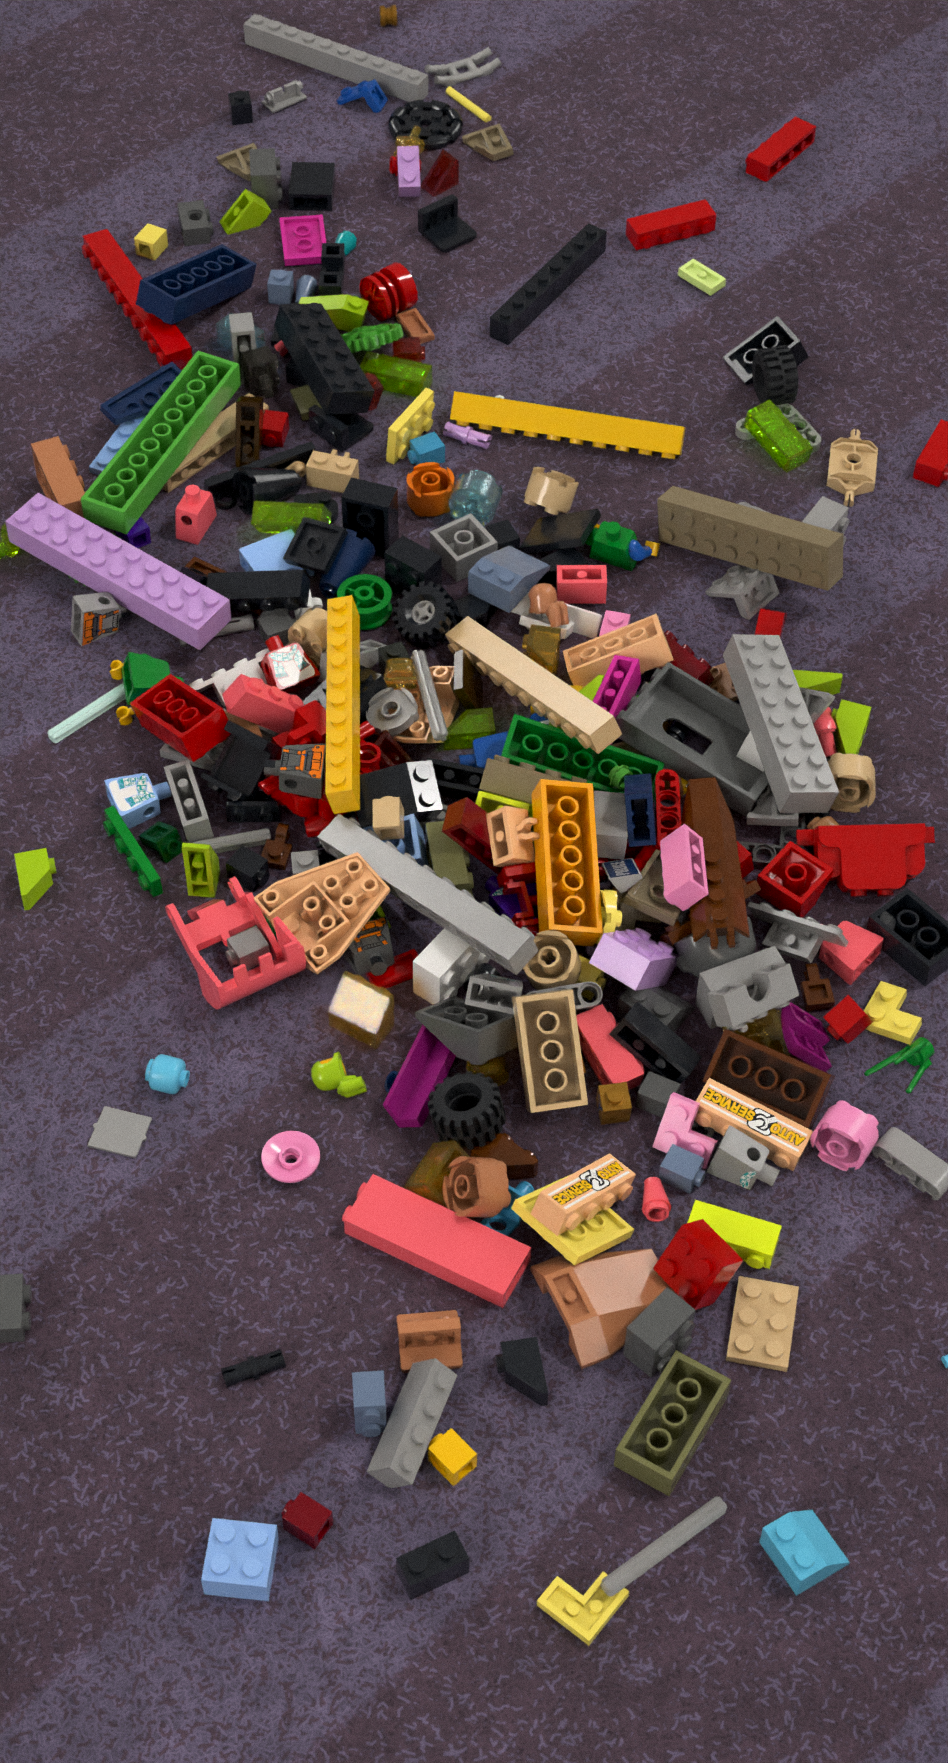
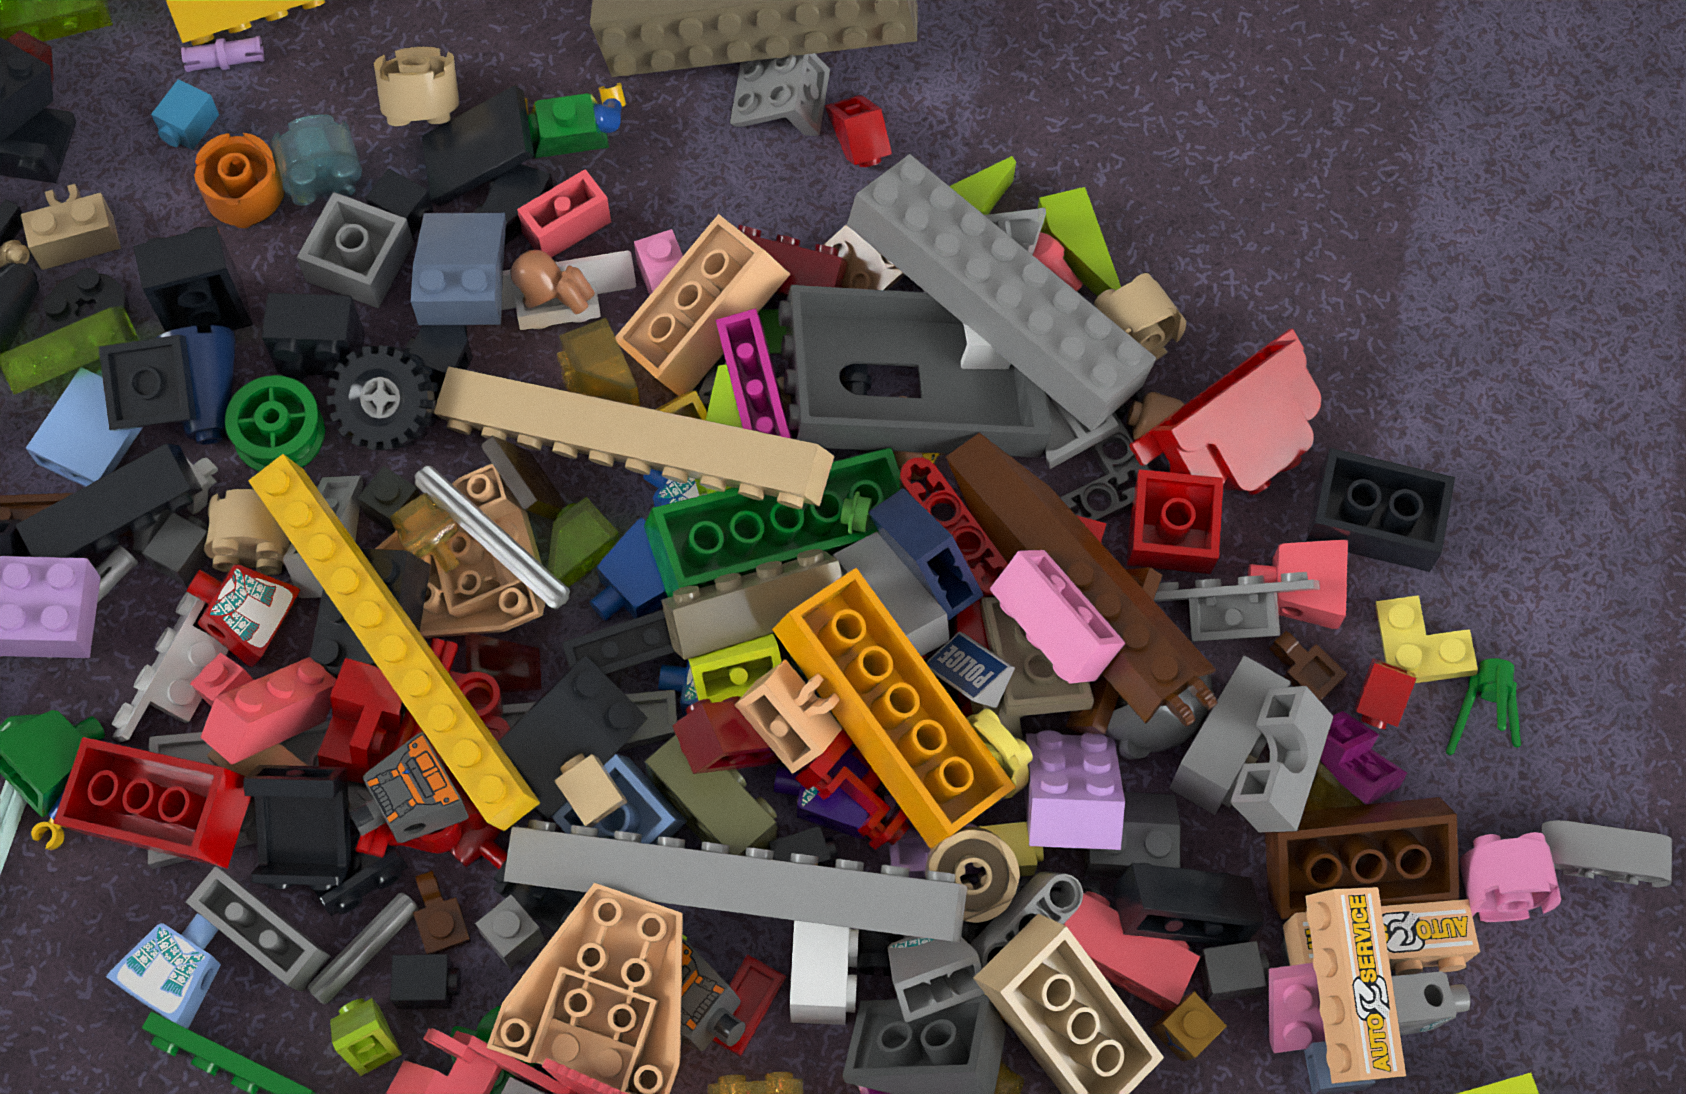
camera: 35 degrees left, 15 degrees up
dark green bracket [139,821,183,863] -> none
light grey plate [366,687,419,738] -> none
light yellow plate [386,388,435,464] -> none
none -> light nougat brick [1305,887,1406,1084]

